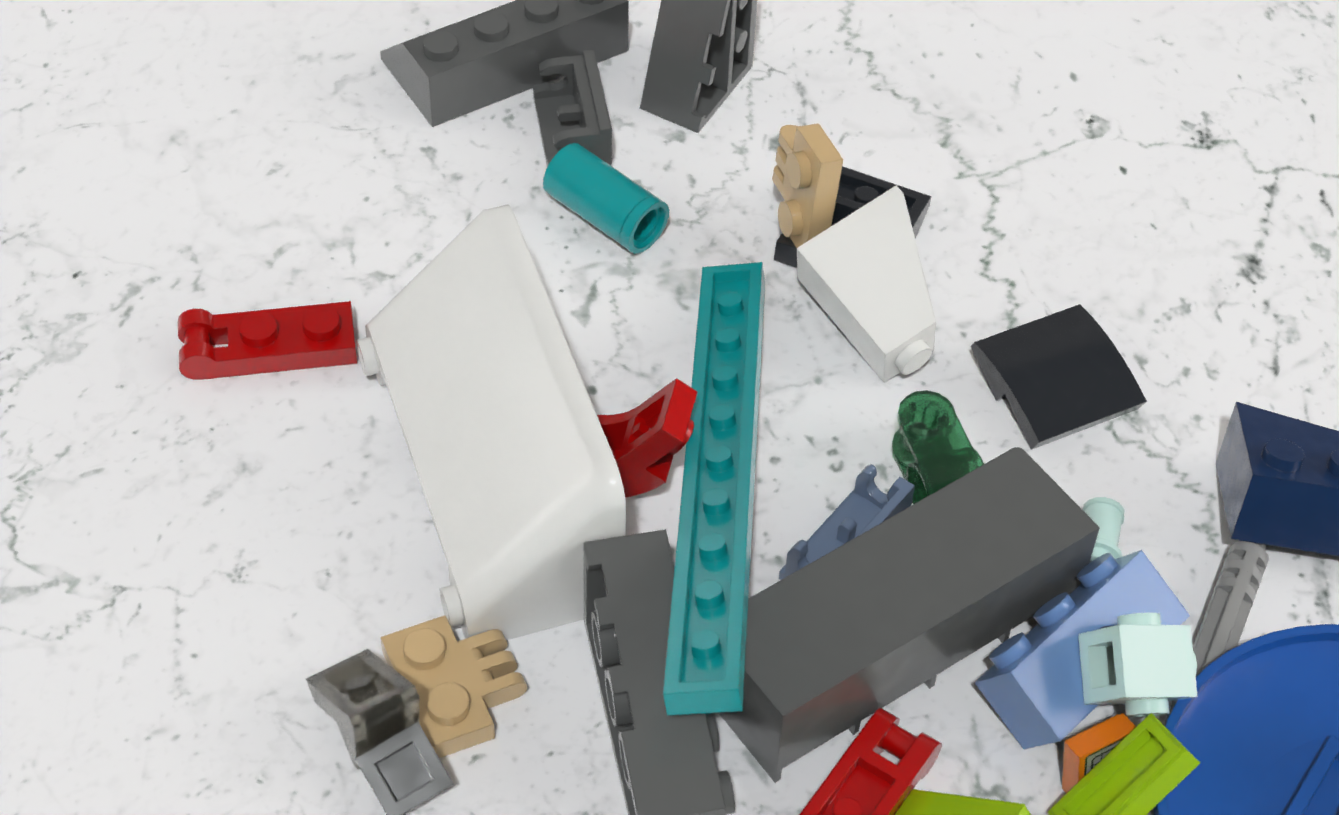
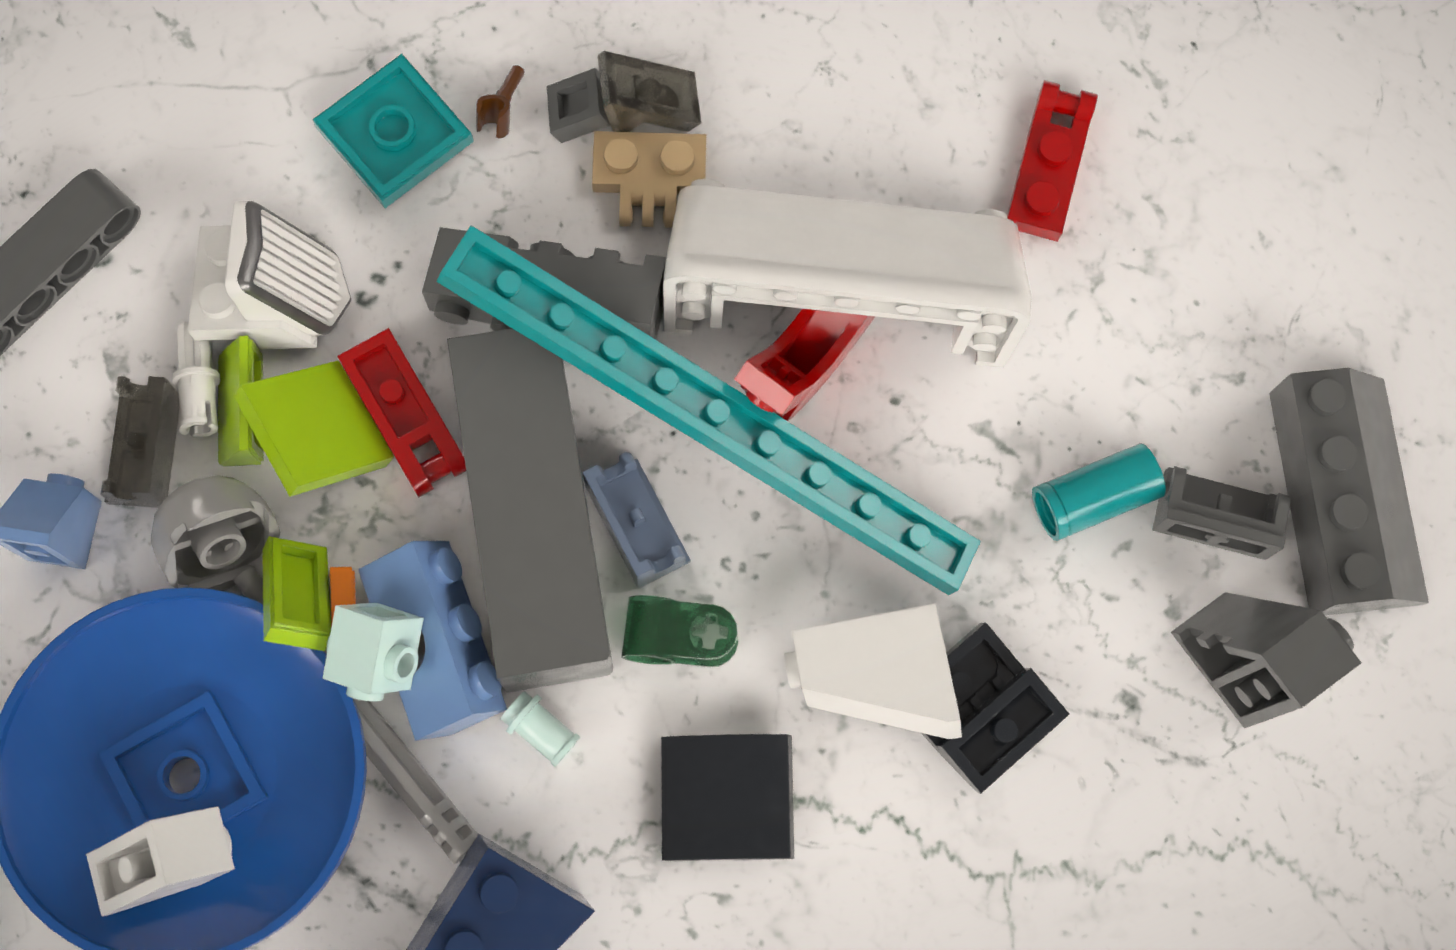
camera: 110 degrees right, 25 degrees up
tan hinge [772,123,843,248] -> none

